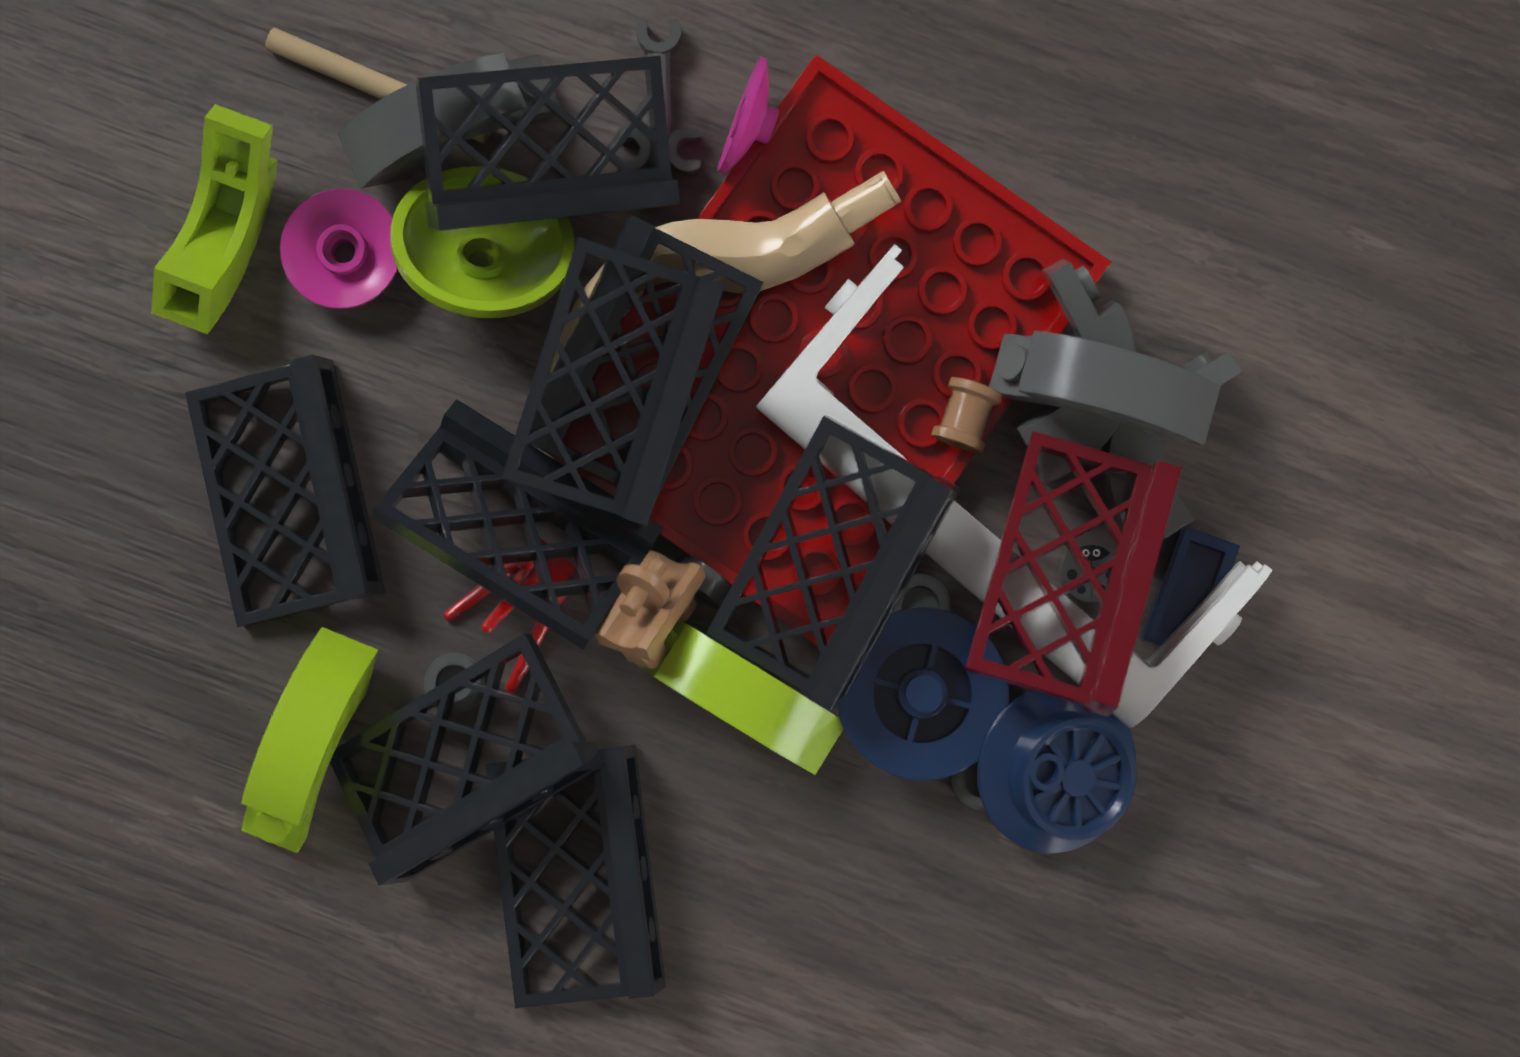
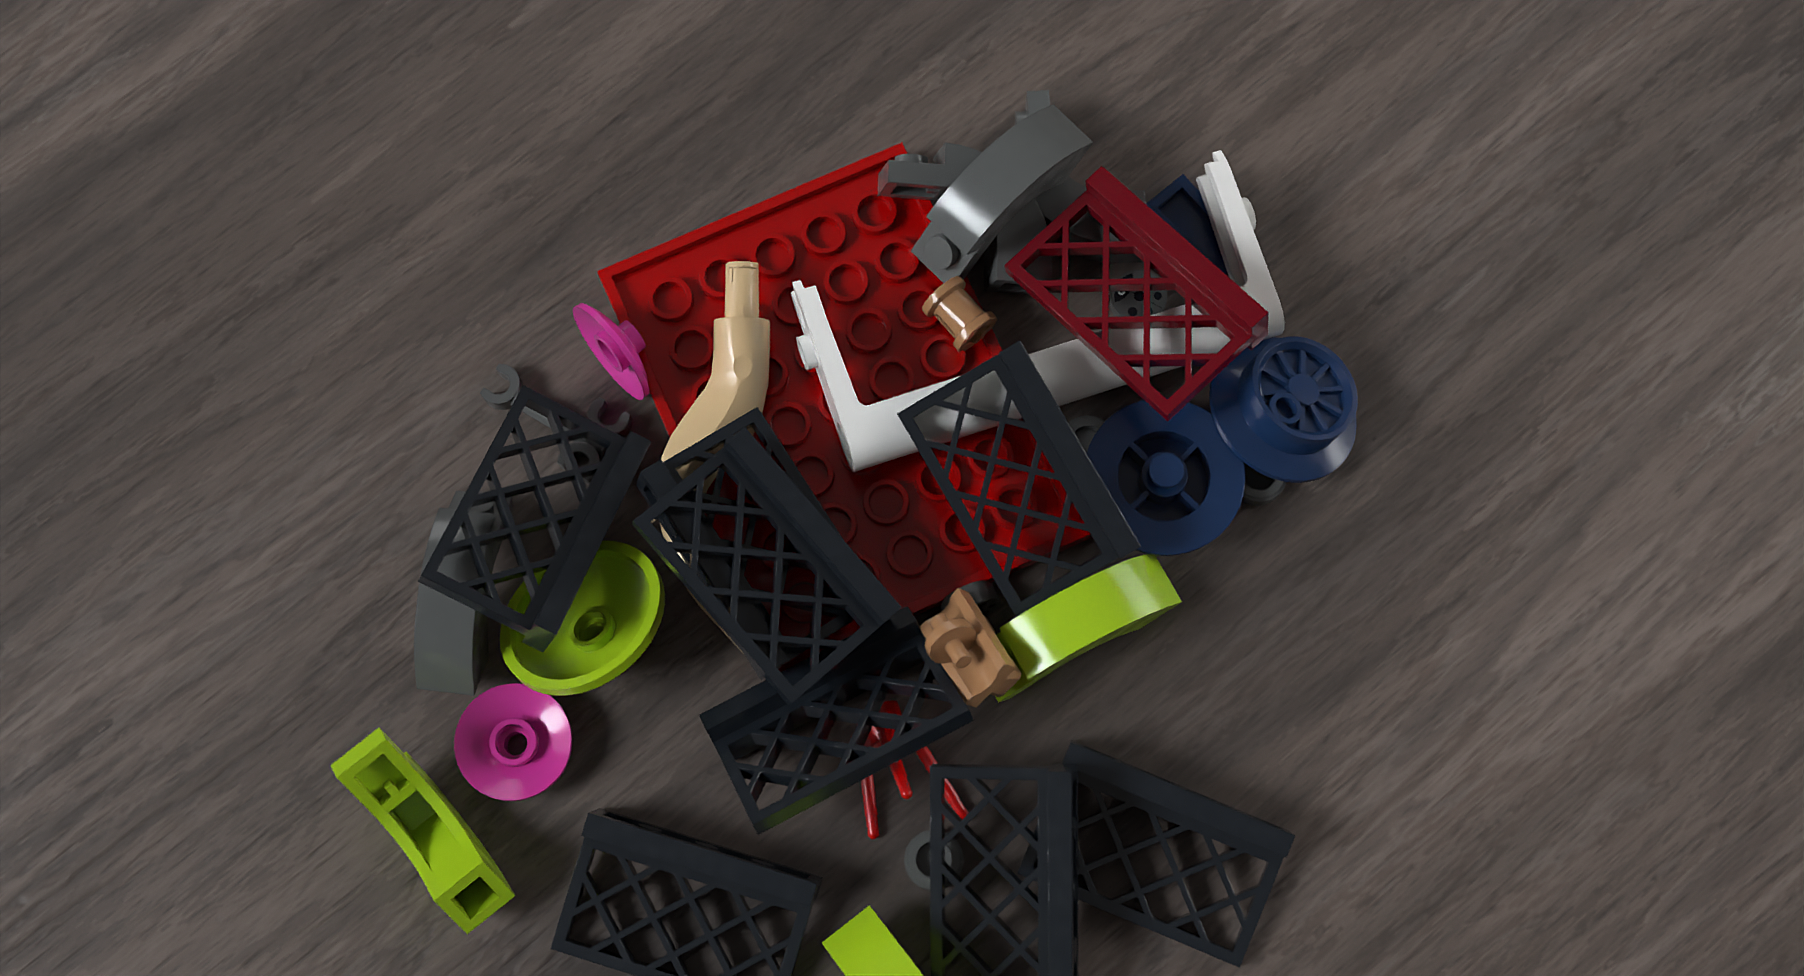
camera: 55 degrees left, 10 degrees down
tan bar [265,27,491,144] -> none

